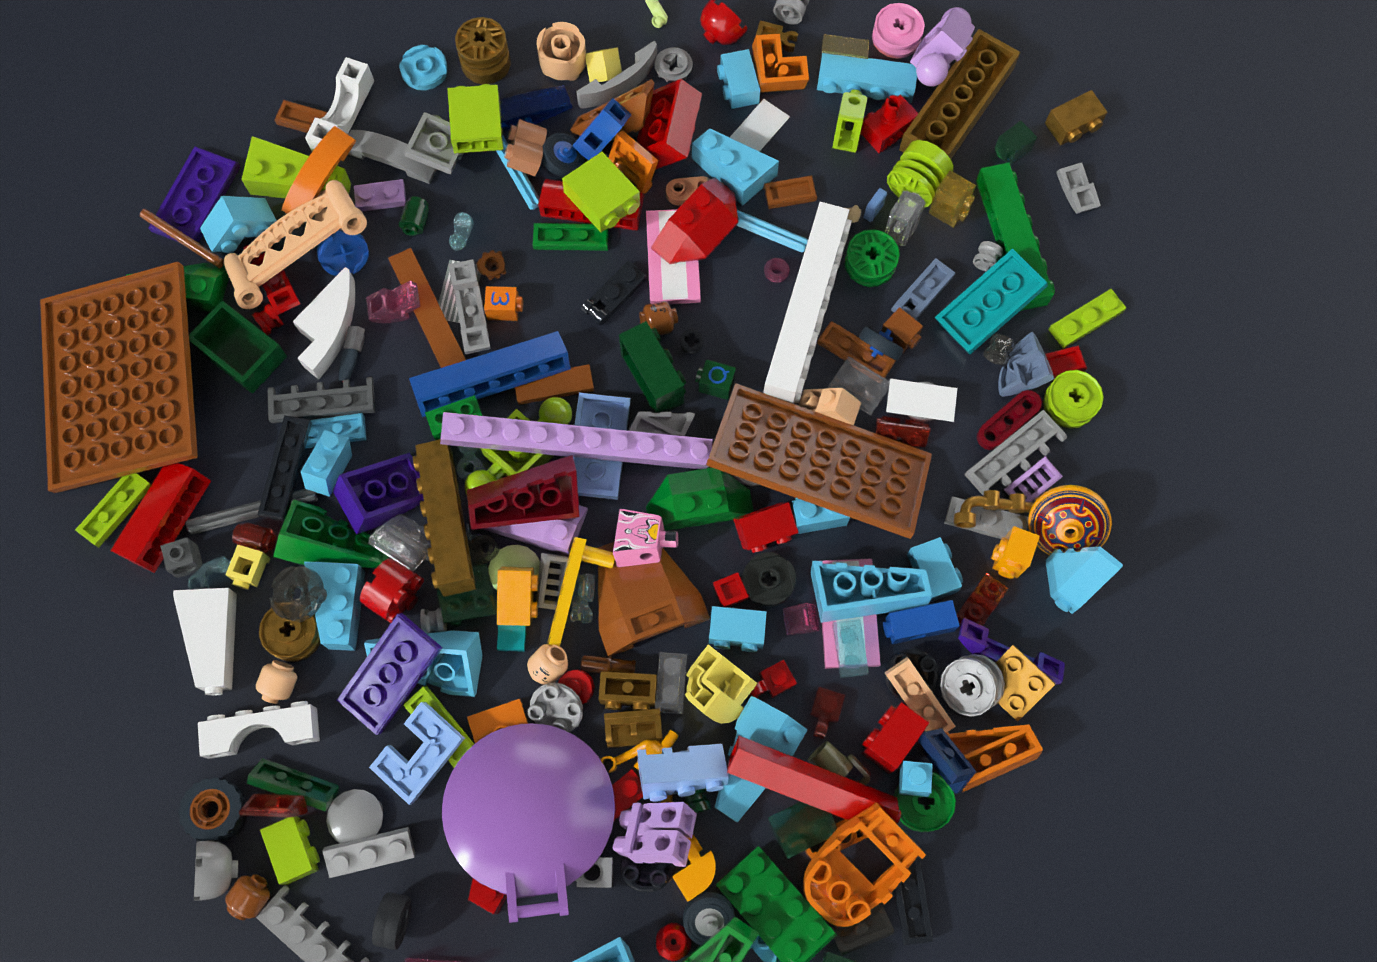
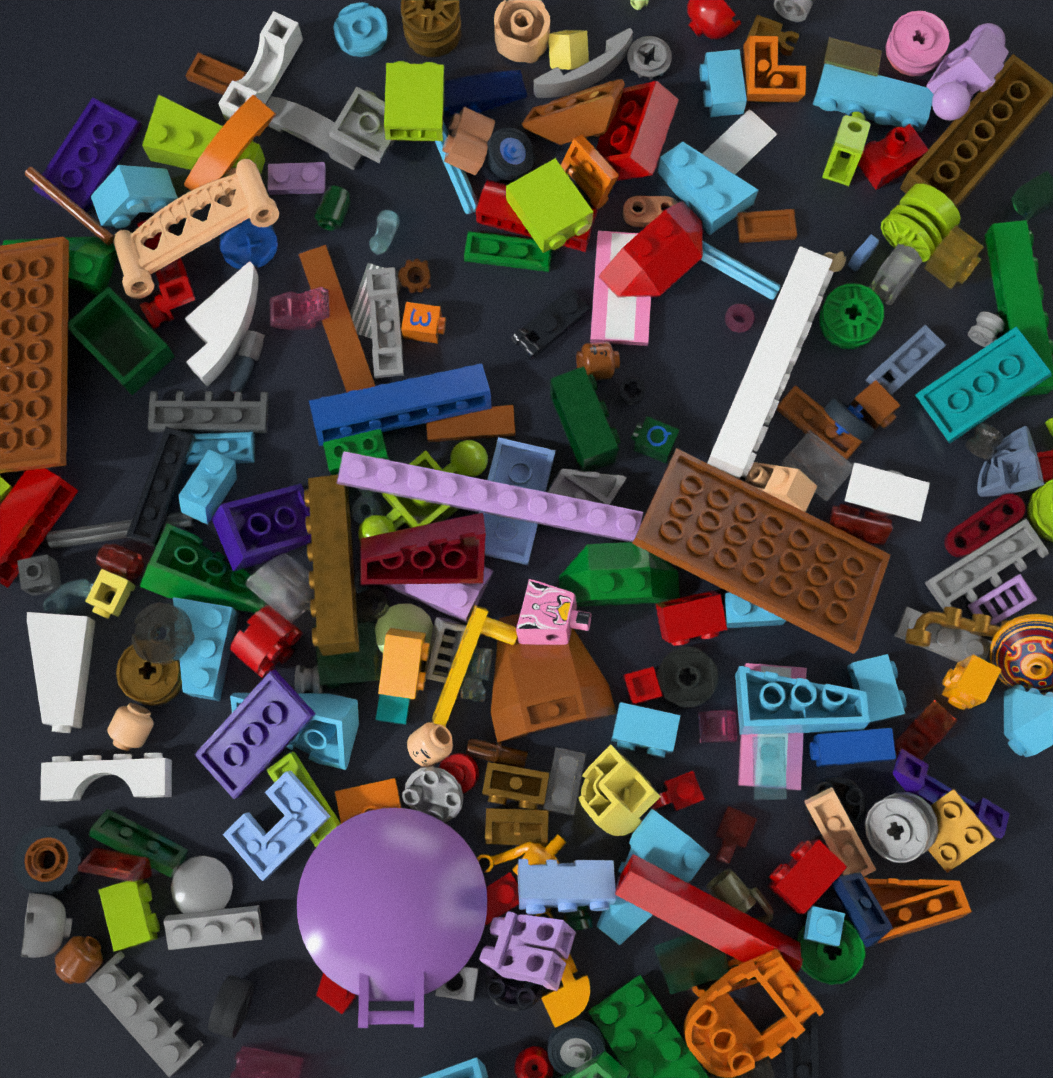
camera: 10 degrees right, 5 degrees up
blue brick [572,98,632,160] -> none

